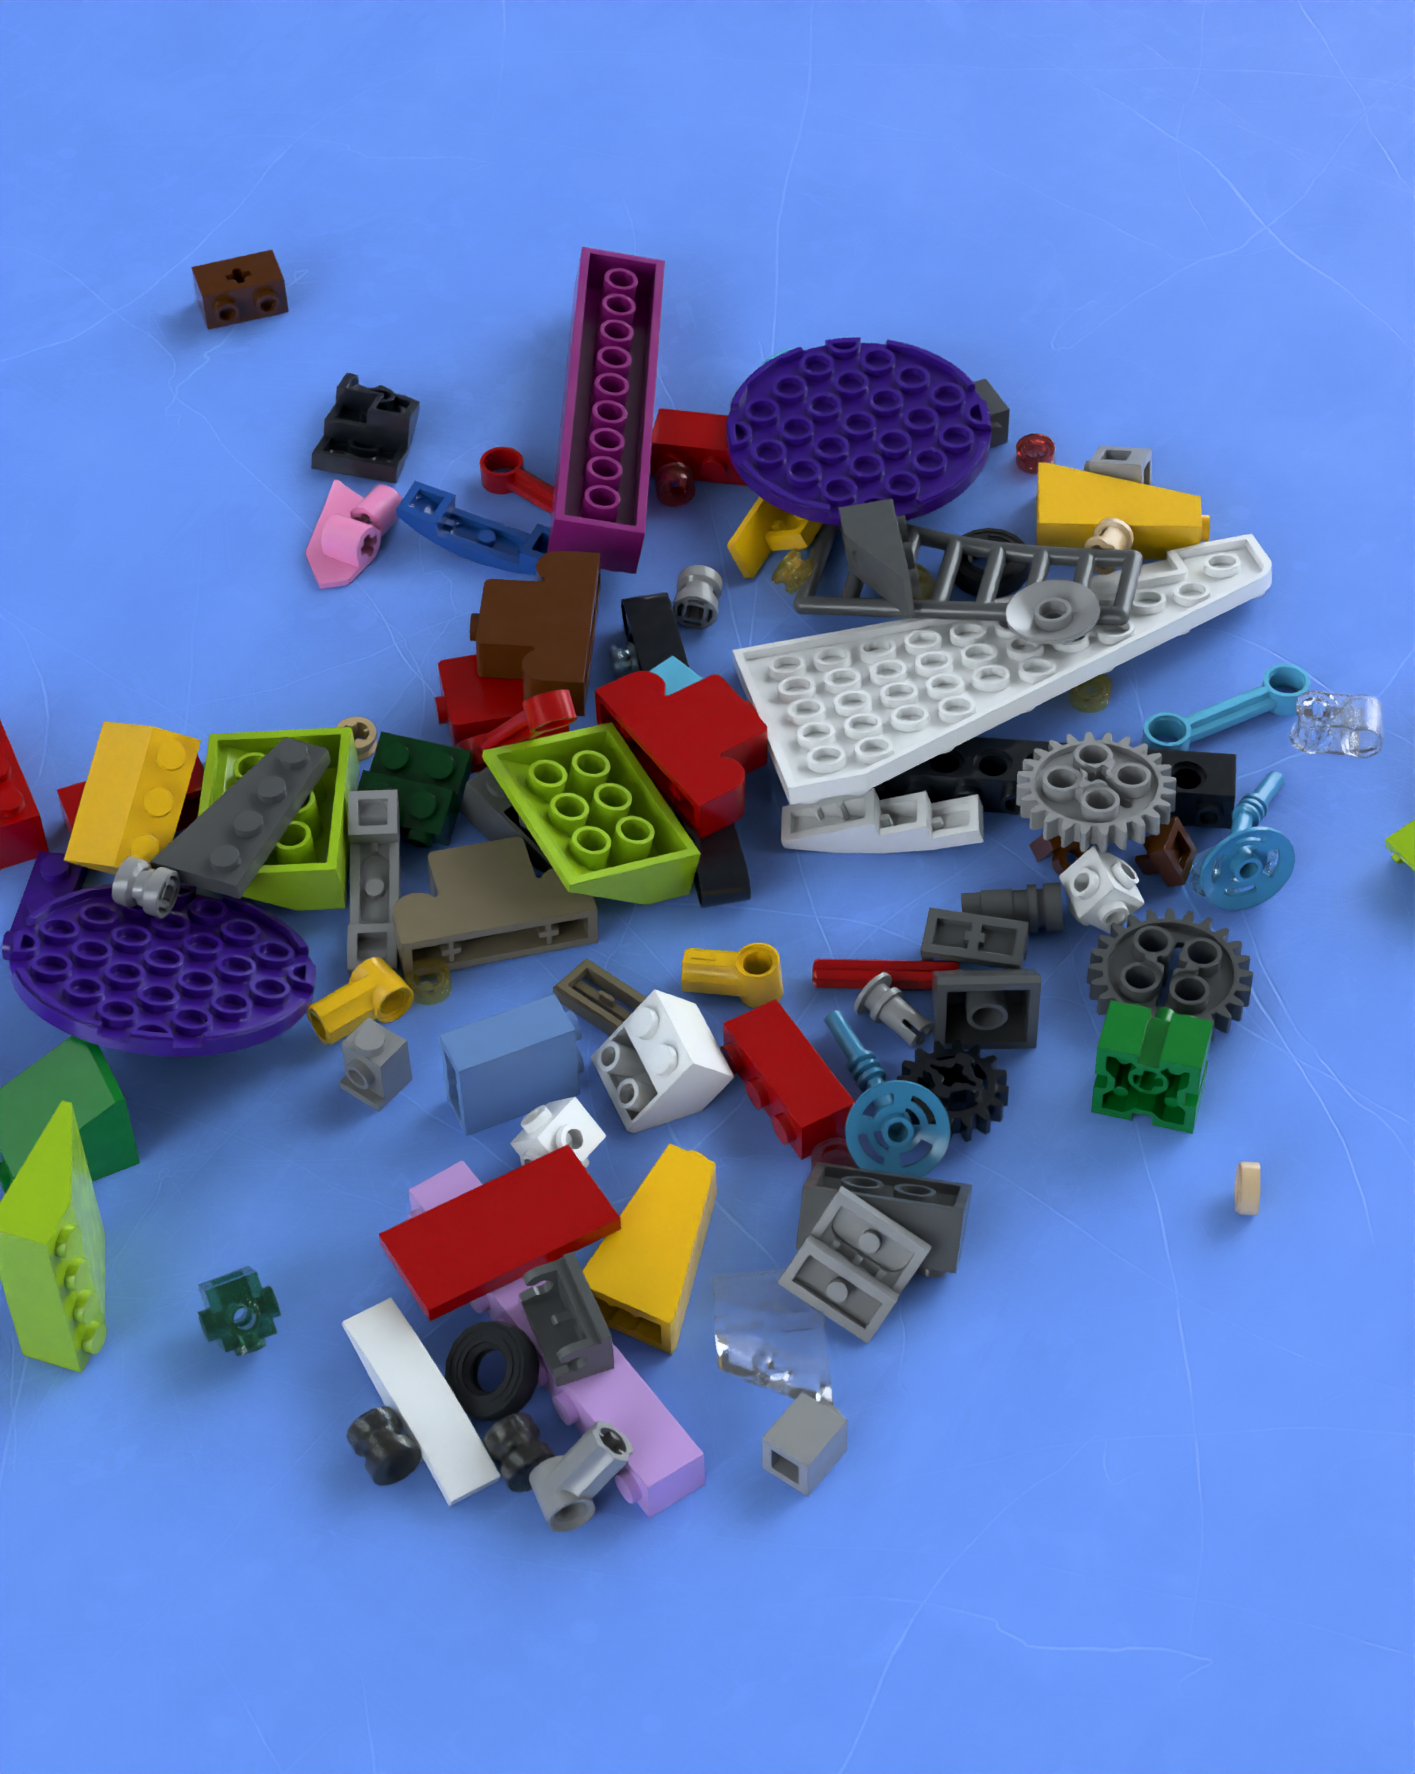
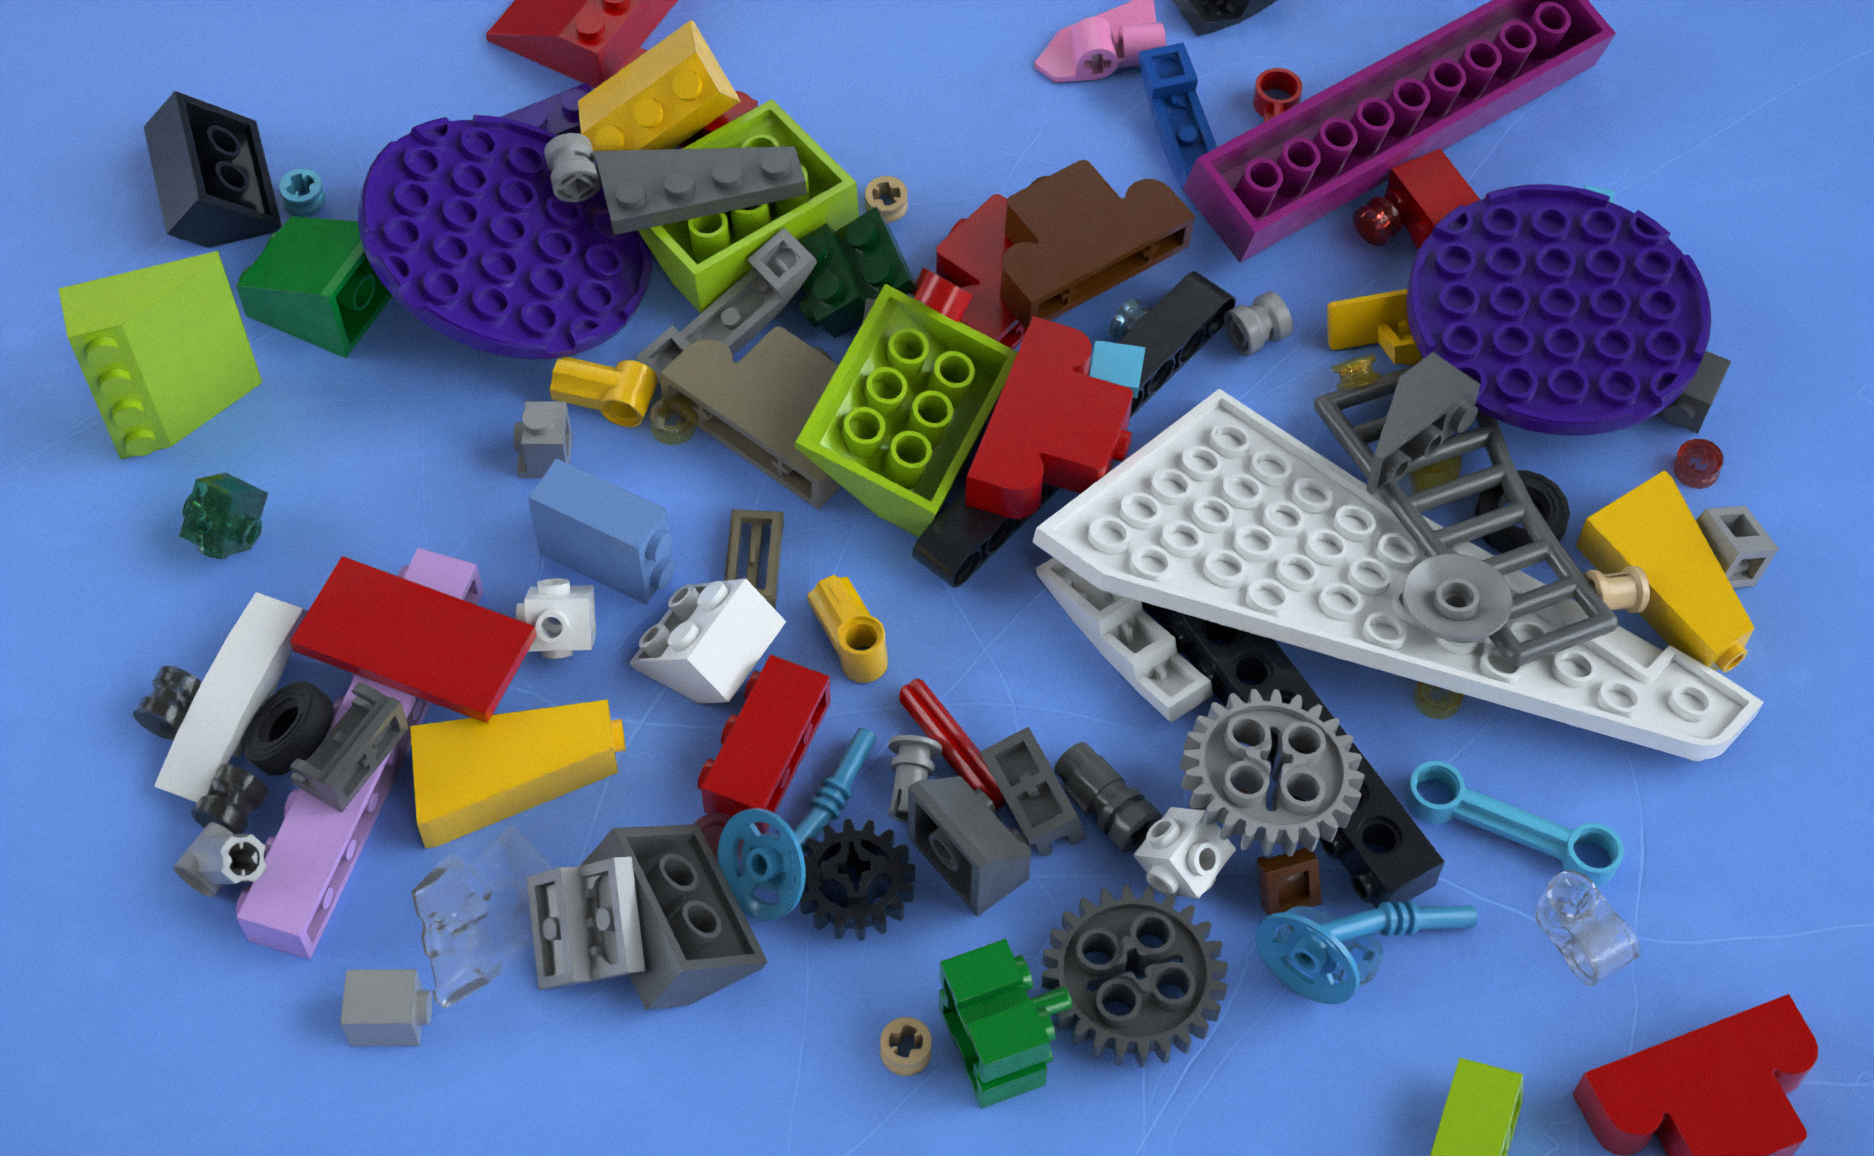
camera: 50 degrees right, 10 degrees up
none -> tan bush [880,1017,932,1076]

